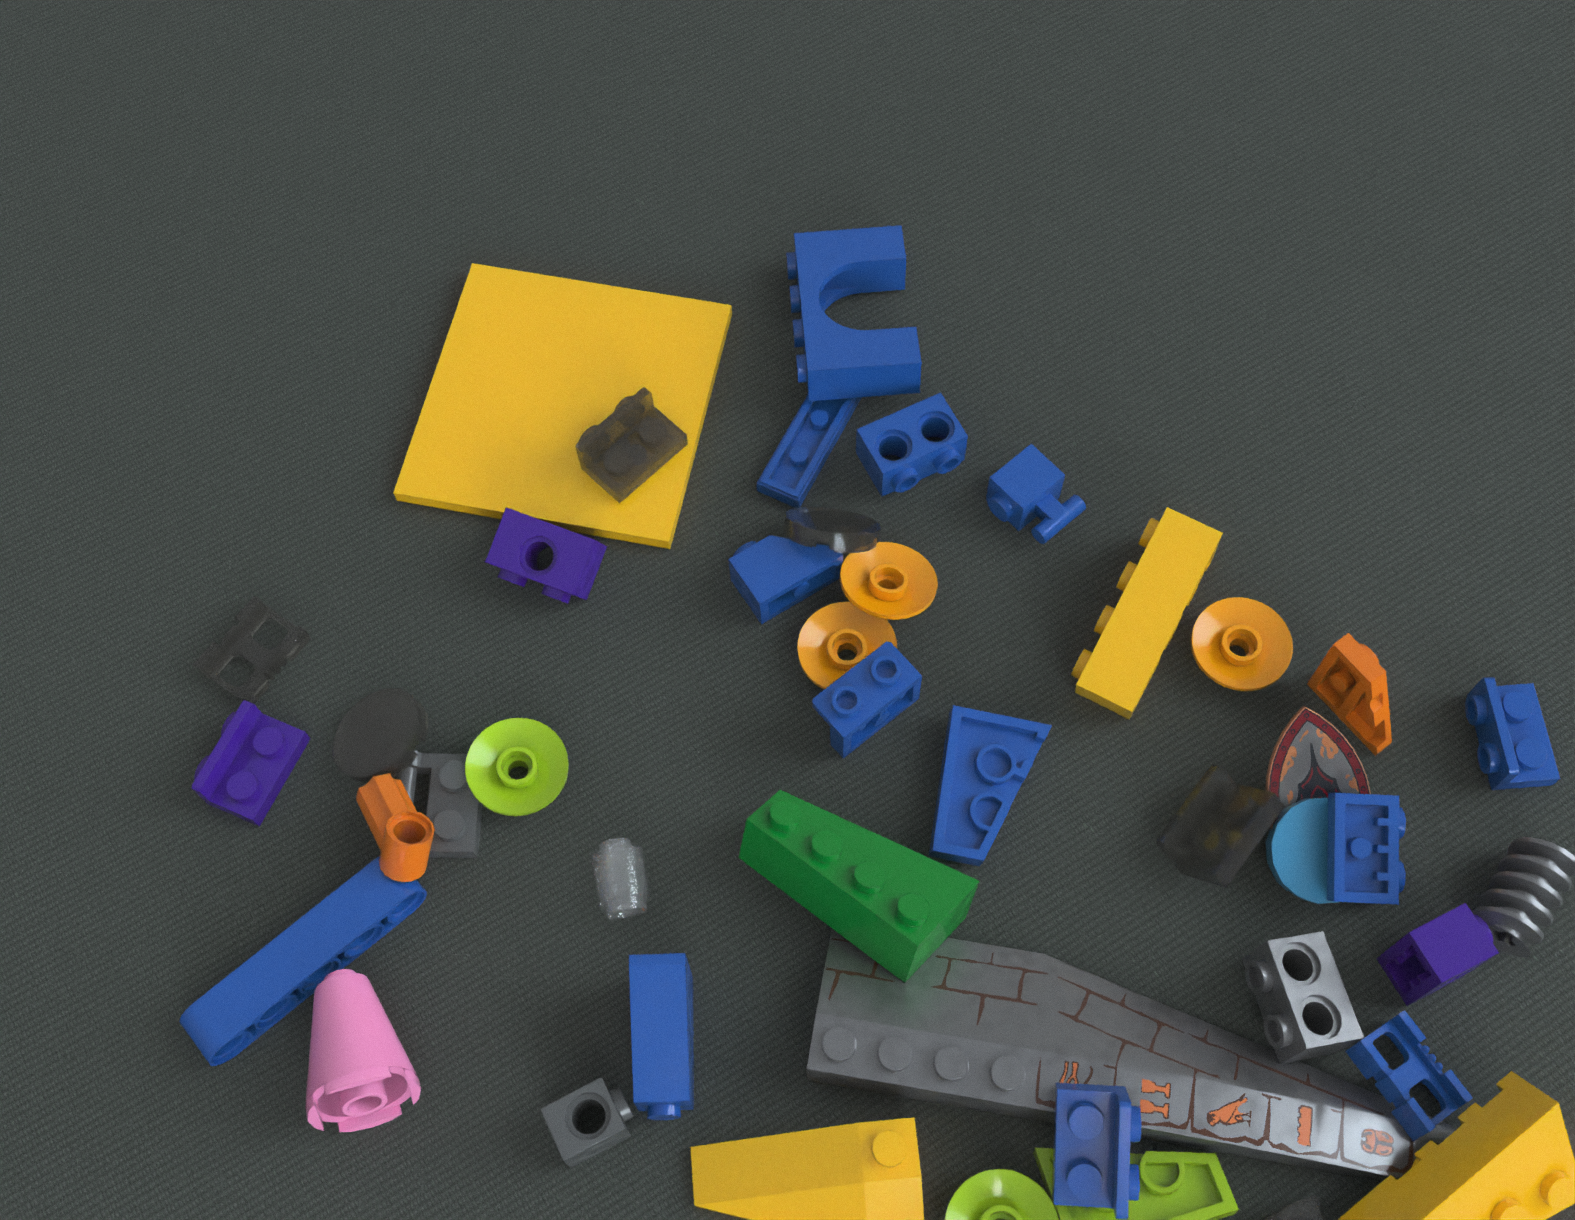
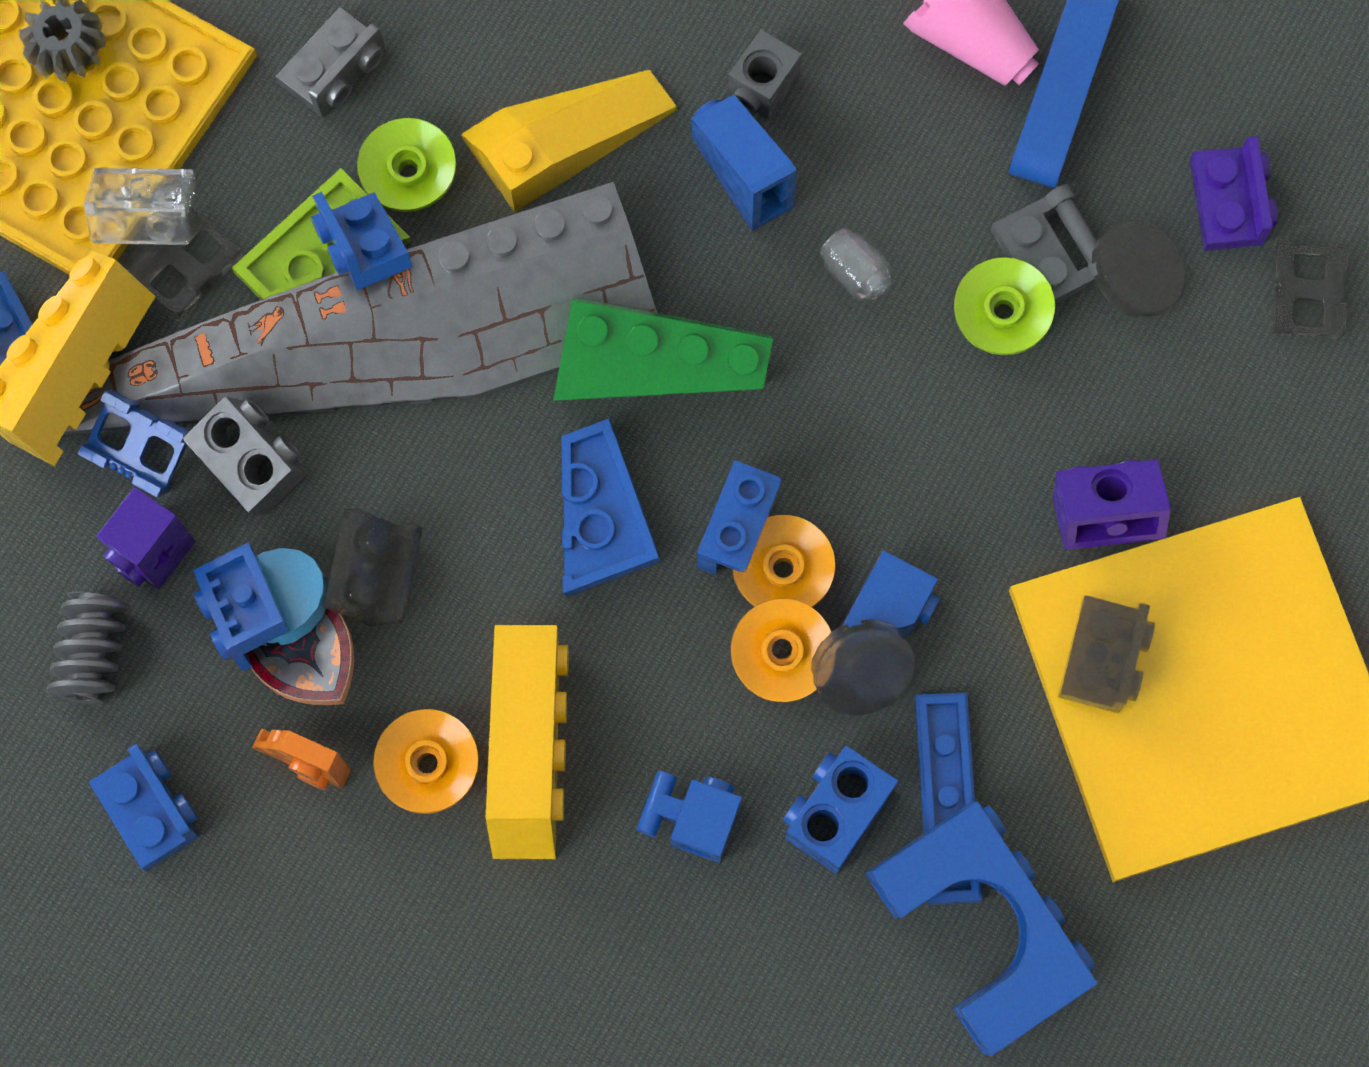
camera: 150 degrees right, 10 degrees up
orange piece [356,773,435,882] -> none

